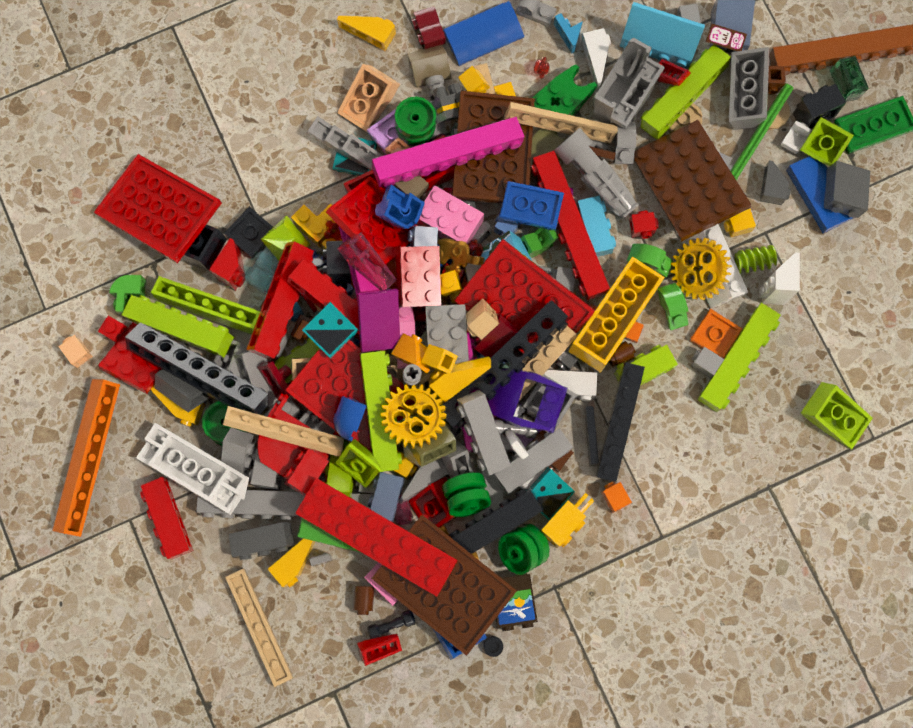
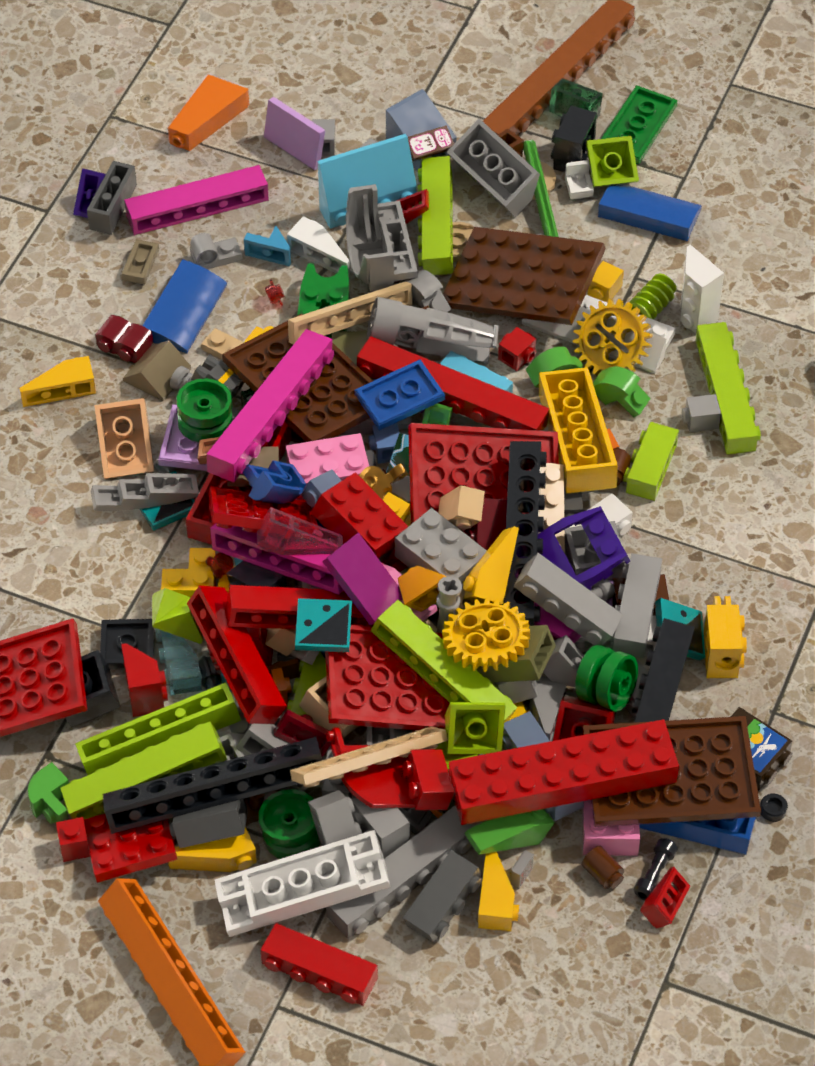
camera: 45 degrees left, 25 degrees down
light nougat brick [59,335,93,368] -> none
tan plate [225,568,294,687] -> none
blue brick [333,396,366,442] -> none
yellow brick [421,344,458,374] -> none
yellow brick [458,66,490,93] -> none
green wheel [498,524,550,575] -> none
white tile [505,428,529,459] -> none
black tile [584,406,599,467] -> none
black brick [596,362,645,482] -> none
orange brick [601,481,632,513] -> none
orange tile [689,308,742,359] -> none
dark grey slope [760,160,791,206] -> none
dark grey brick [824,161,871,218] -> none

